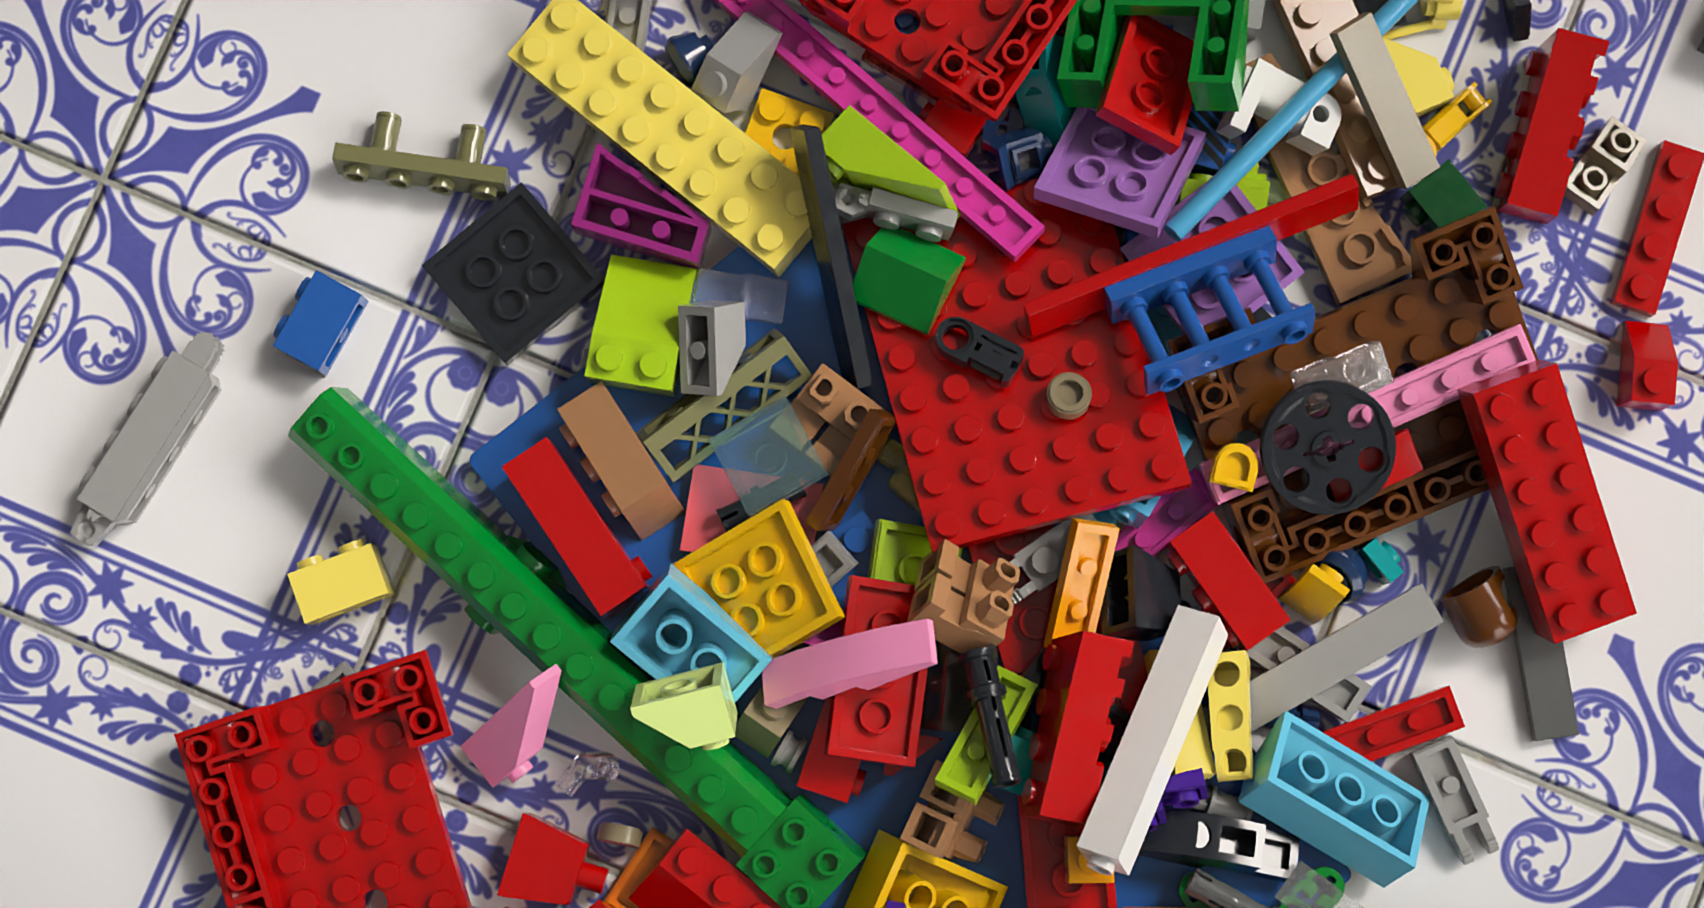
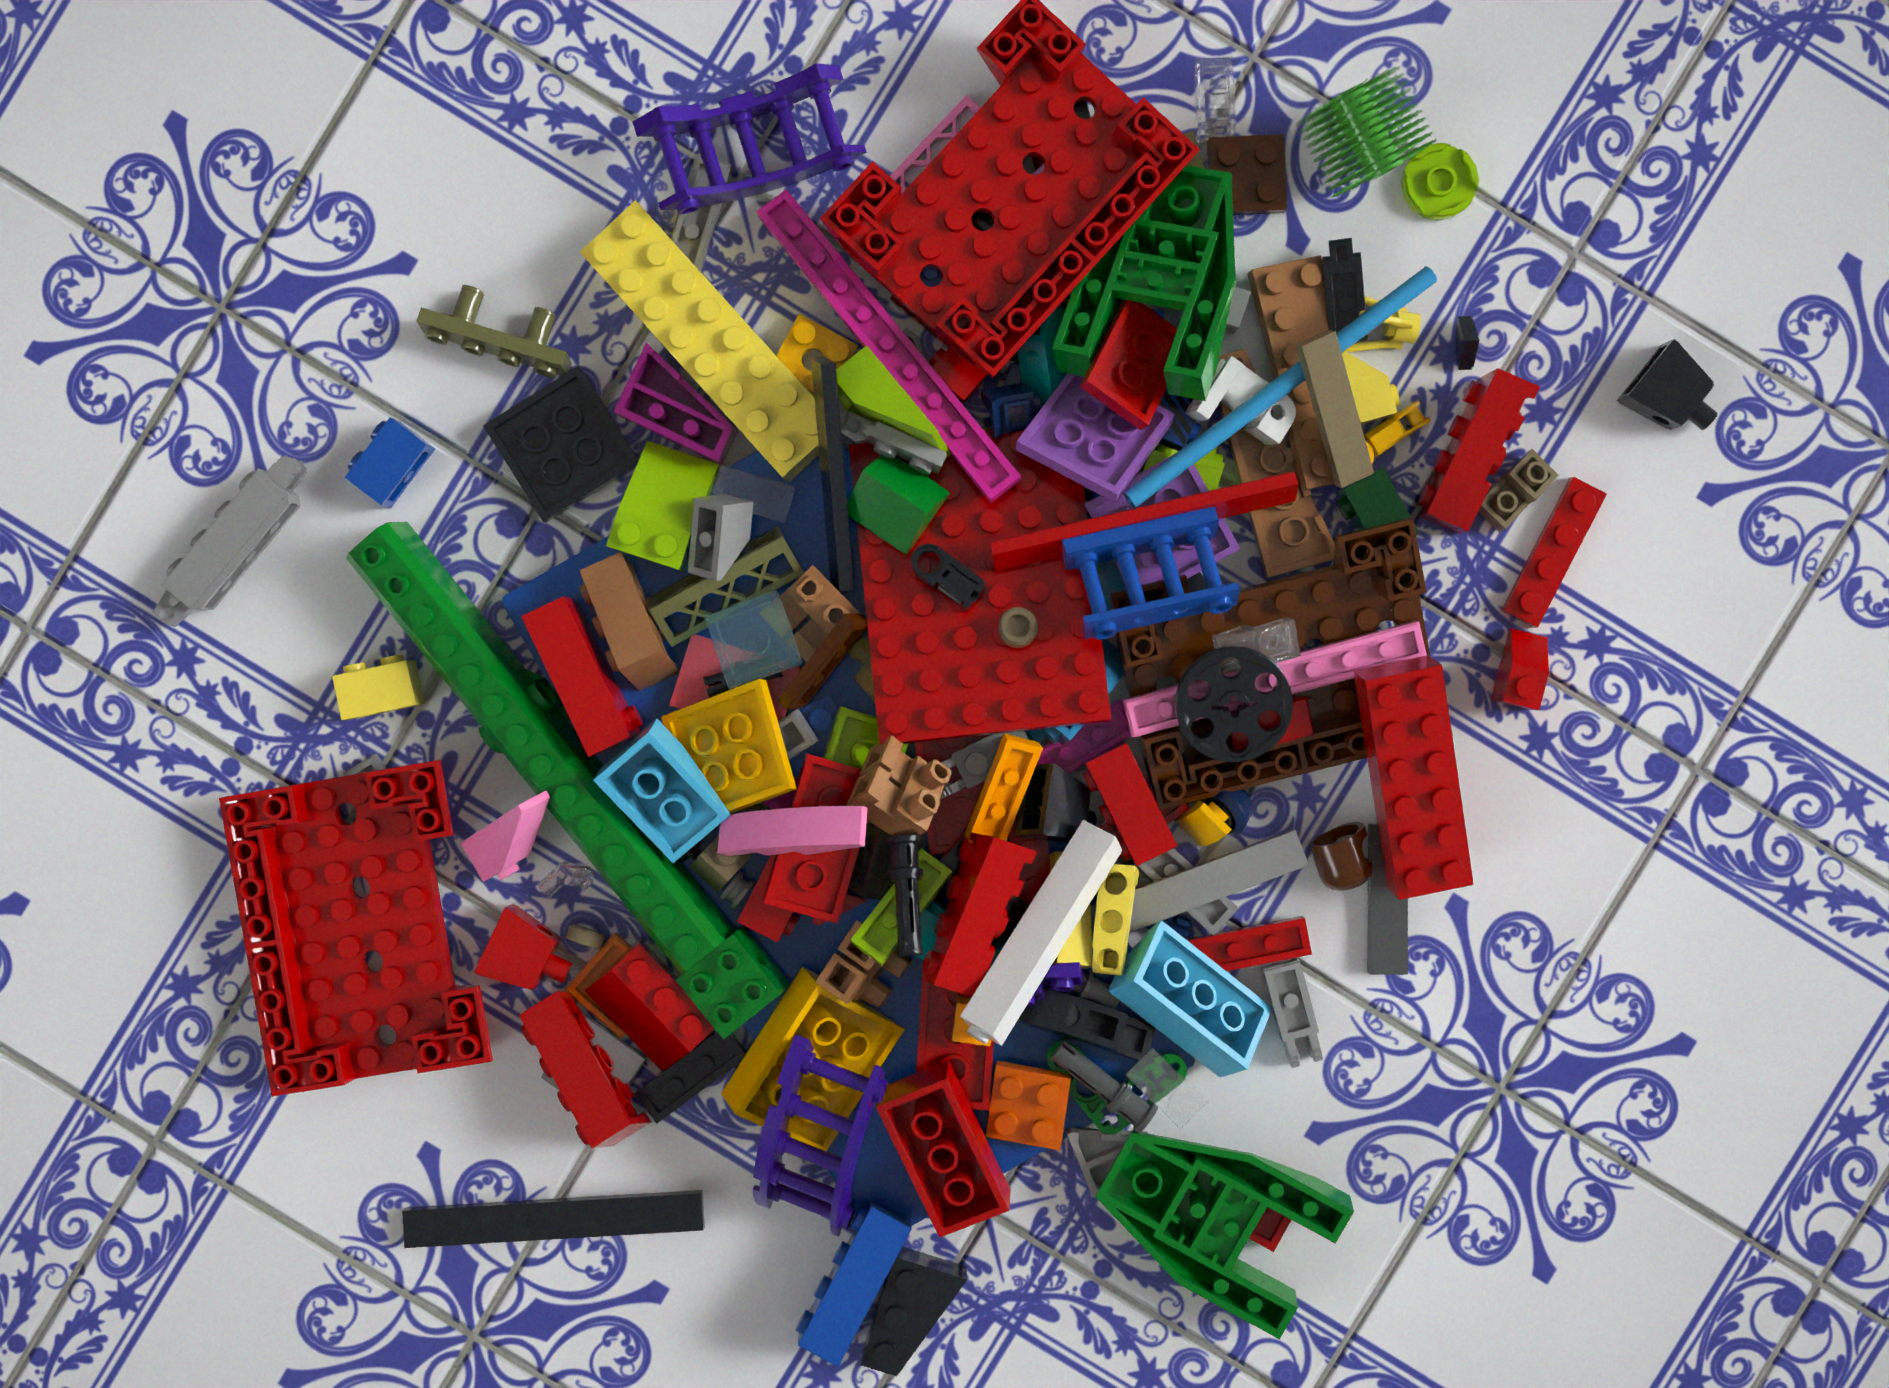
camera: 15 degrees right, 5 degrees up
yellowish green slope [630,662,738,750] -> none
dark blue cone [664,32,714,88] -> none
light grey slope [691,12,783,114] -> none
yellow tile [1207,443,1258,492] -> none
teal plate [1356,538,1404,585] -> none

